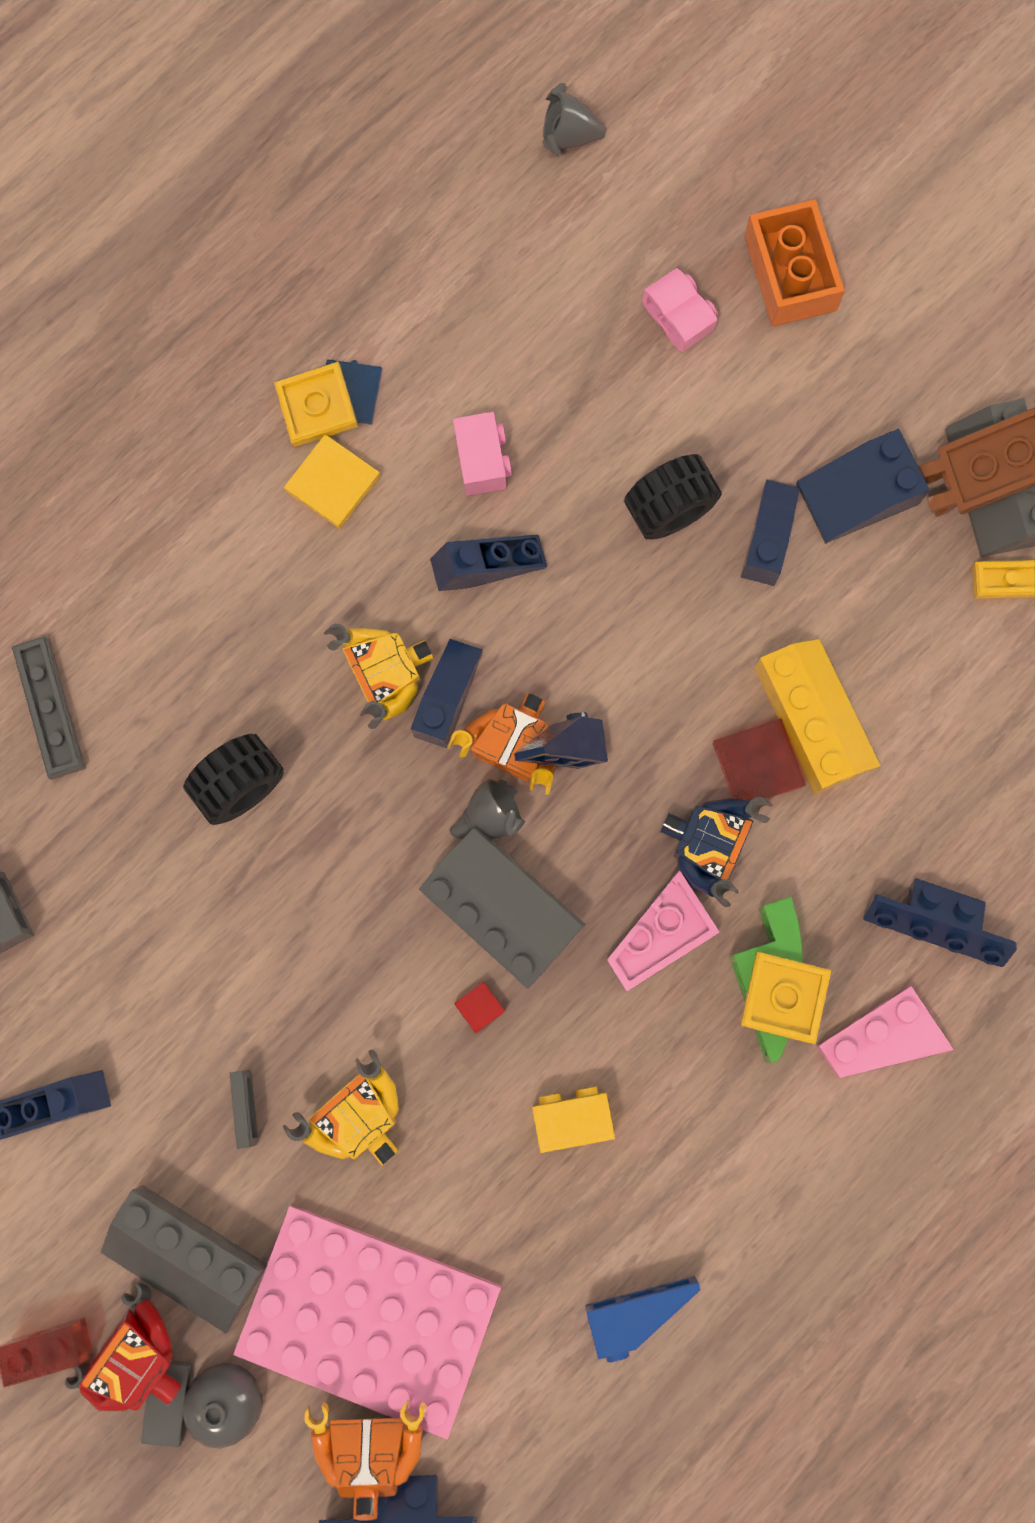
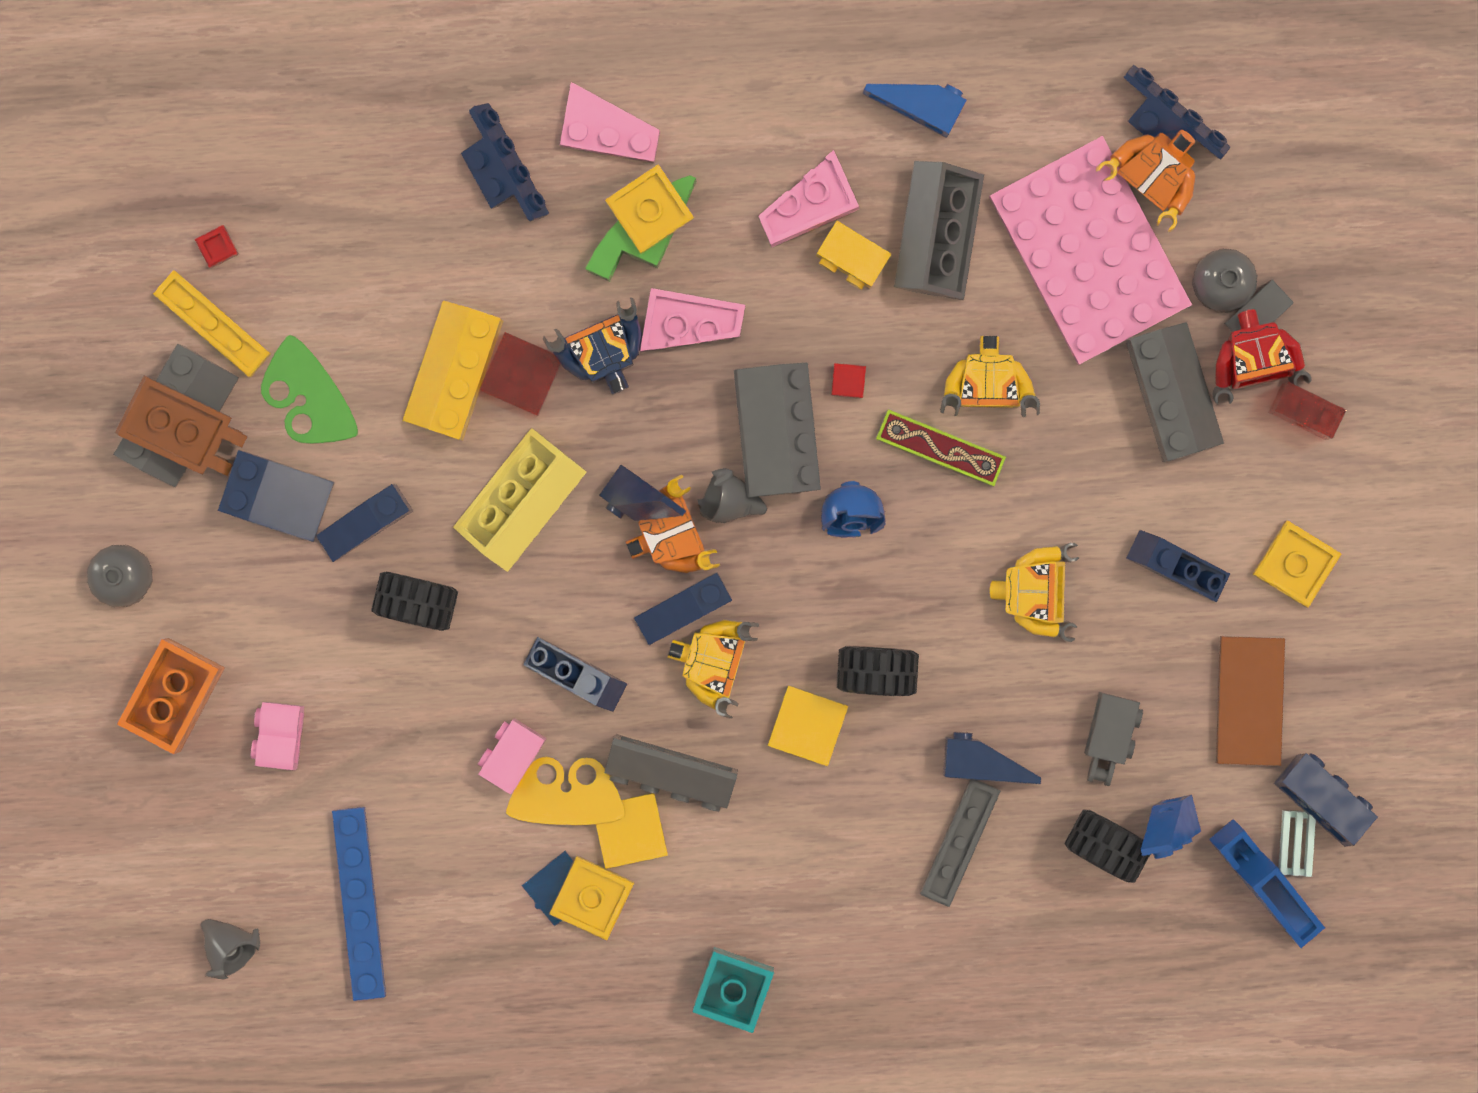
camera: 150 degrees left, 10 degrees up
dark grey tile [230,1070,259,1149] -> none
none -> dark grey cylinder [87,545,153,607]
none -> bright green piece [261,335,358,444]
none -> blue plate [332,807,386,1001]
none -> light yellow slope [453,428,586,572]
none -> yellow piece [506,757,625,825]
none -> dark grey slope [604,734,738,812]
none -> teal brick [692,947,774,1033]
none -> bright pink wing [759,150,859,247]
none -> yellow tile [768,685,848,766]
none -> blue cylinder [821,481,886,538]
none -> tile [876,409,1006,487]
none -> dark grey slope [894,161,984,300]
none -> dark blue slope [943,732,1041,784]
none -> yellow torso [990,543,1079,642]

